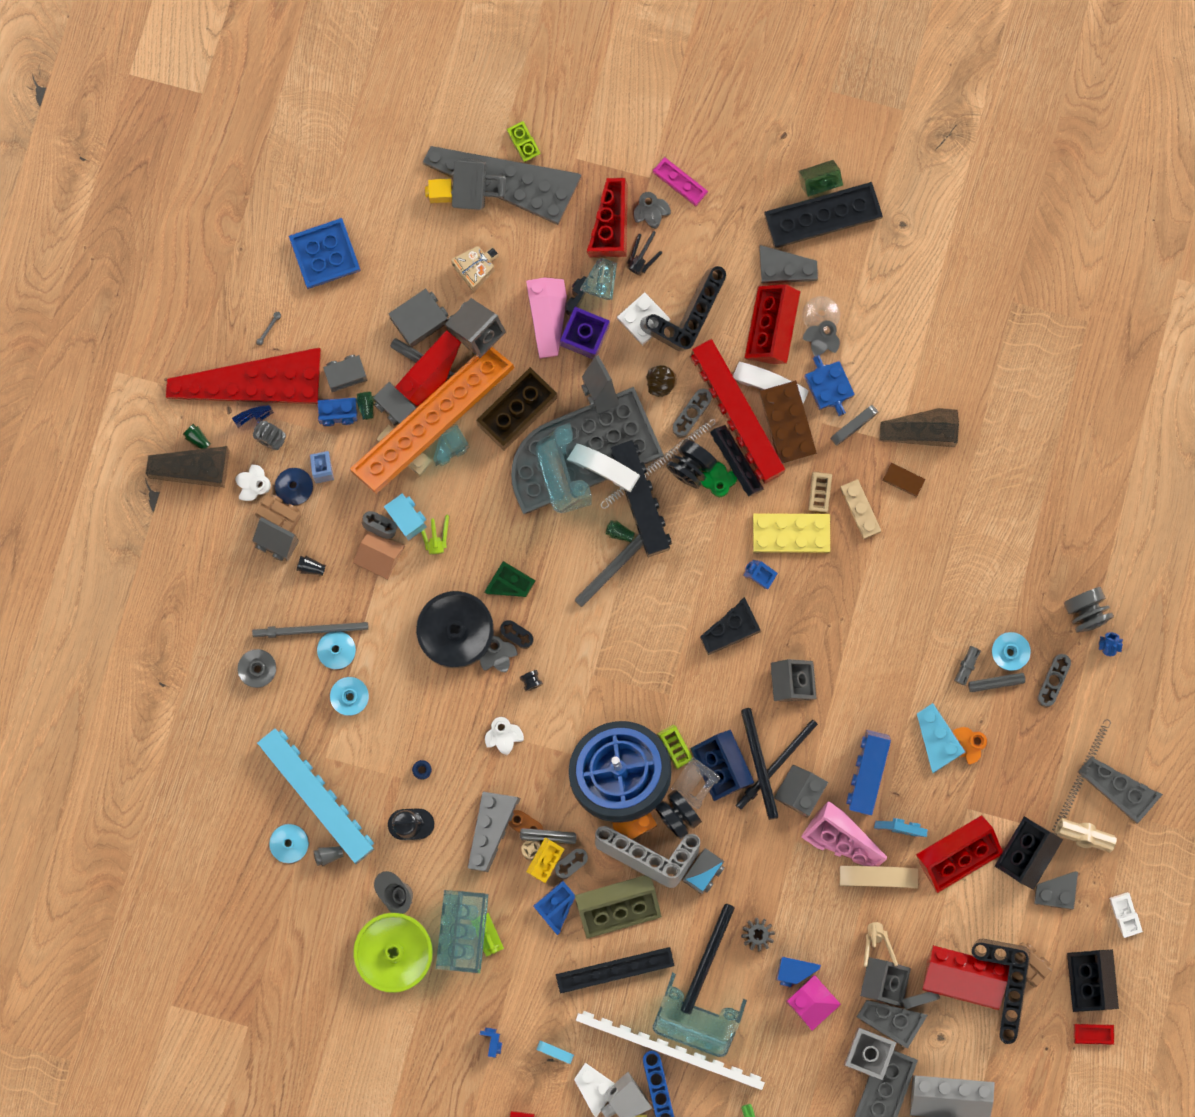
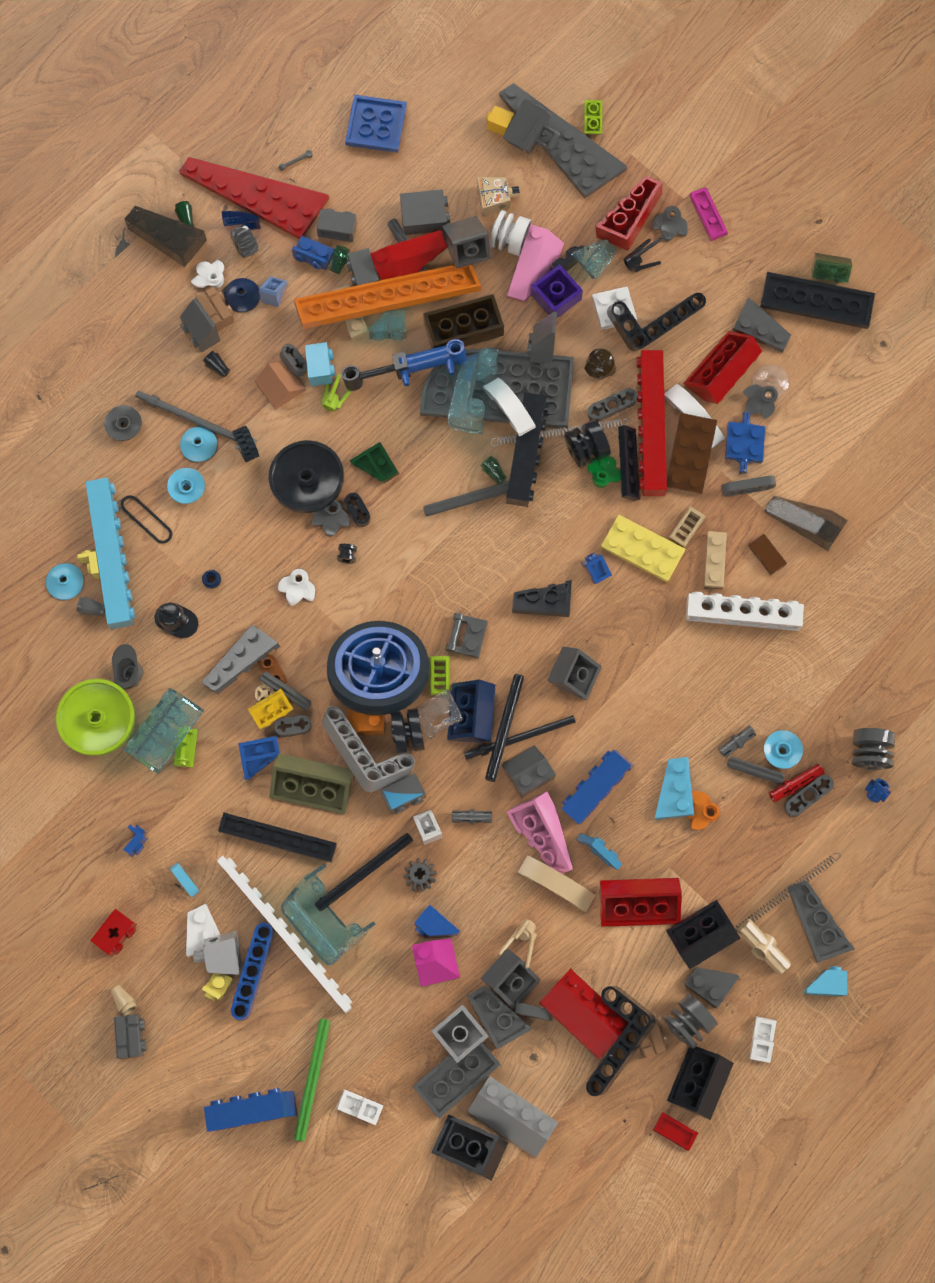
camera: 30 degrees right, 5 degrees down
none -> light yellow bracket [77,550,100,579]
none -> black piece [121,495,172,543]
none -> black wheel [232,426,260,462]
none -> blue piece [341,339,467,391]
none -> white slope [413,810,442,845]
none -> dark grey plate [445,613,488,659]
none -> dark grey pin [452,809,492,825]
none -> white wheel [490,210,532,256]
none -> dark grey wheel [663,994,718,1049]
none -> white brick [685,592,804,631]
none -> red pin [768,764,825,803]
none -> medium azure slope [803,966,847,997]

